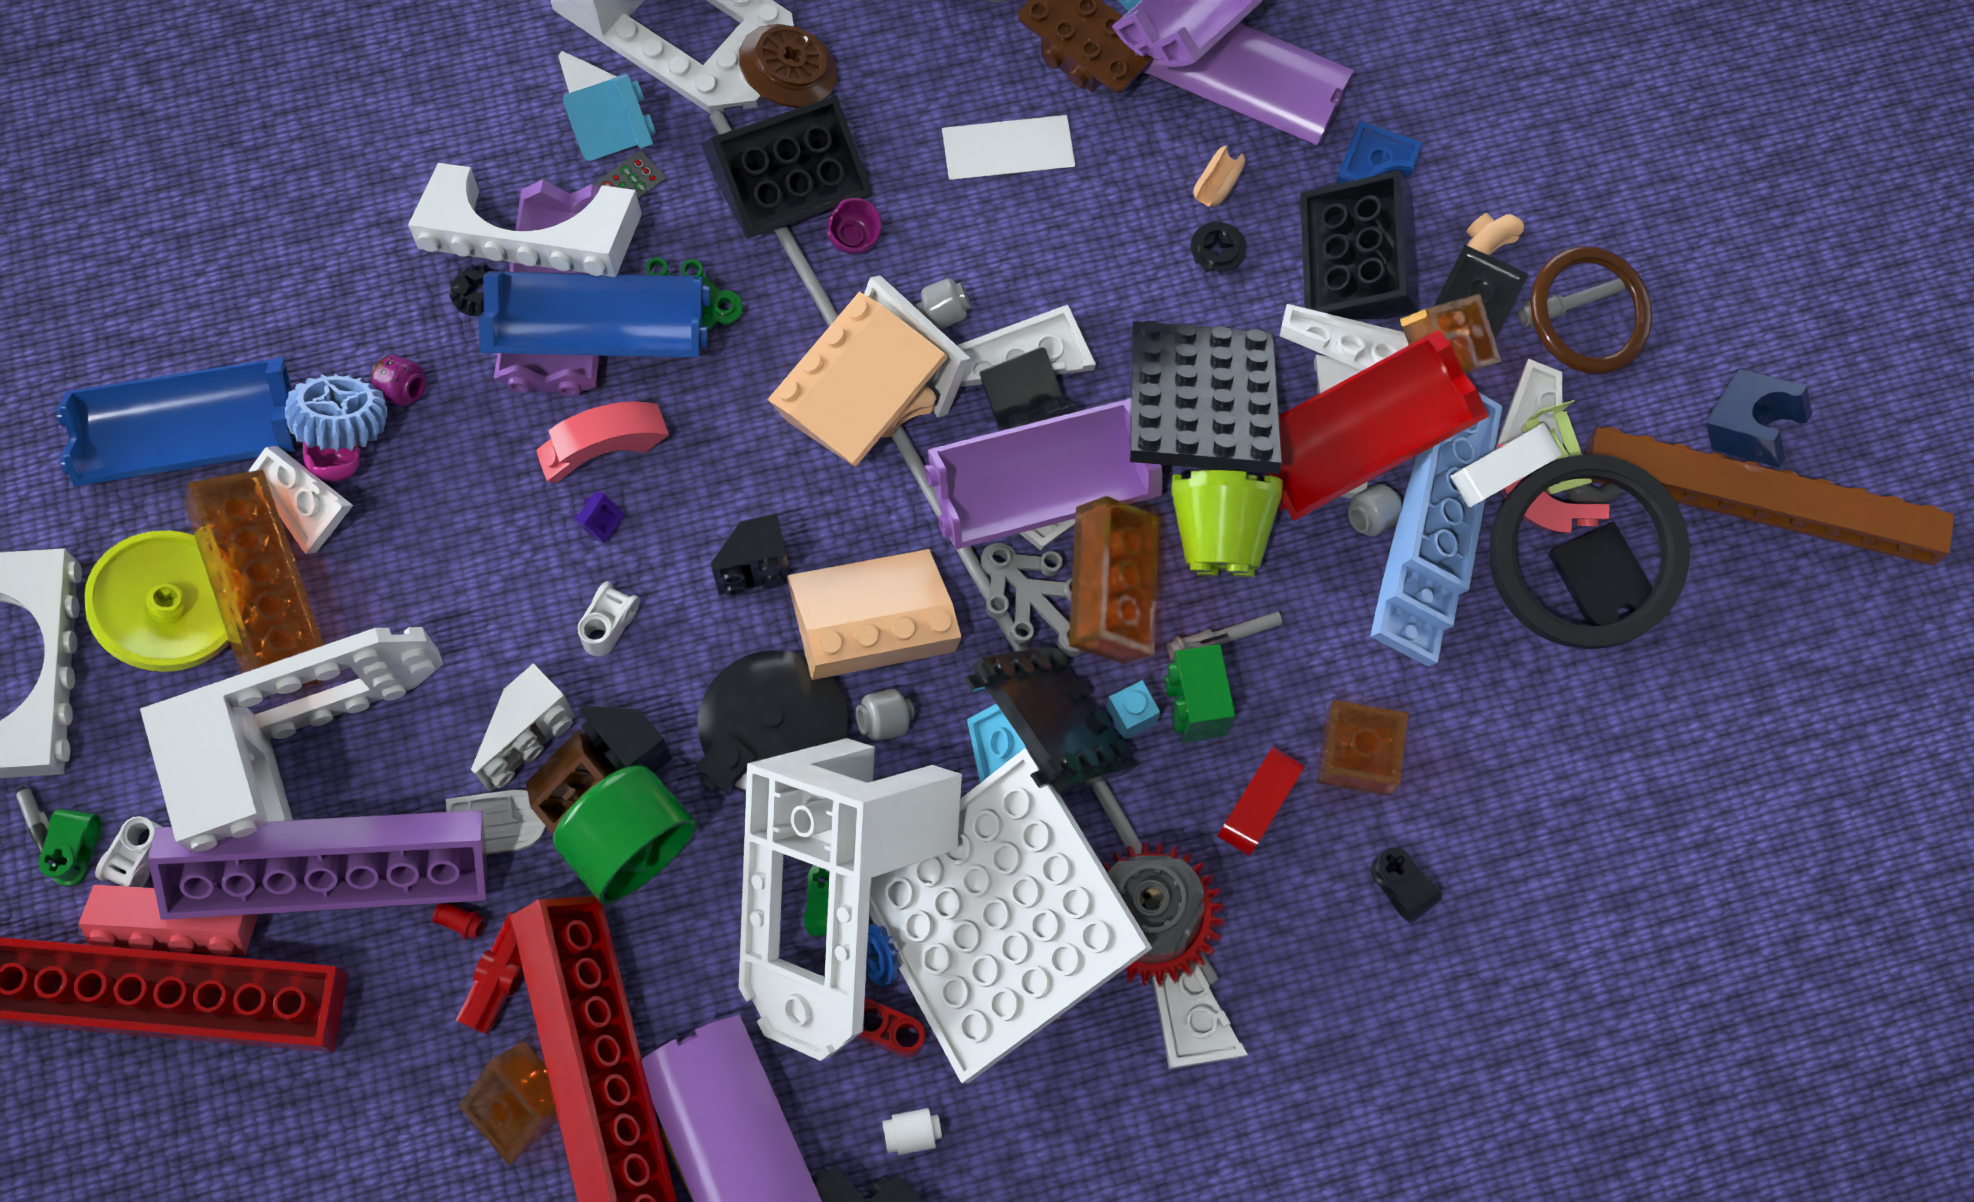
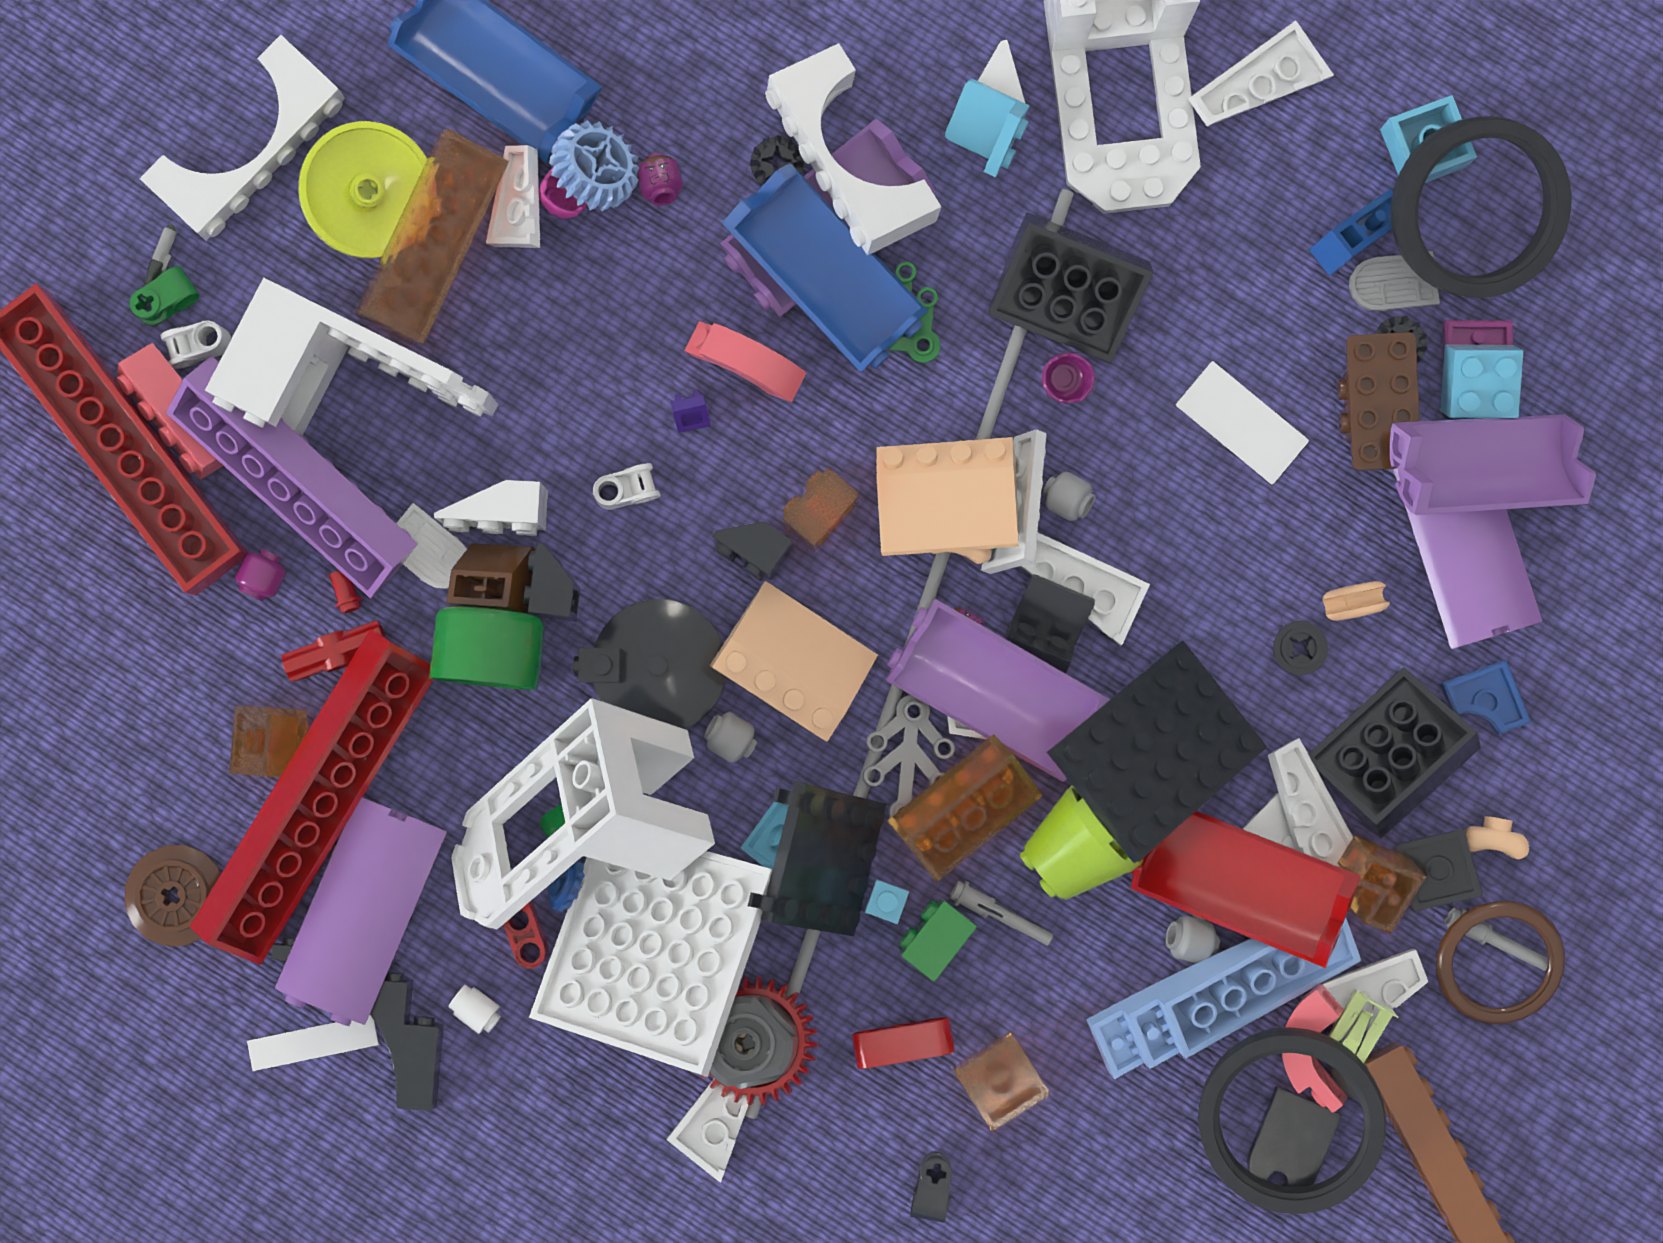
camera: 50 degrees right, 15 degrees up
dark grey sticker [594,150,665,198] -> none
reddish brown piece [739,24,837,108] -> none
white beam [1450,423,1563,508] -> none
dark blue piece [1706,369,1812,468] -> none
none -> magenta head [235,549,287,601]
none -> clear orange brick [782,467,859,552]

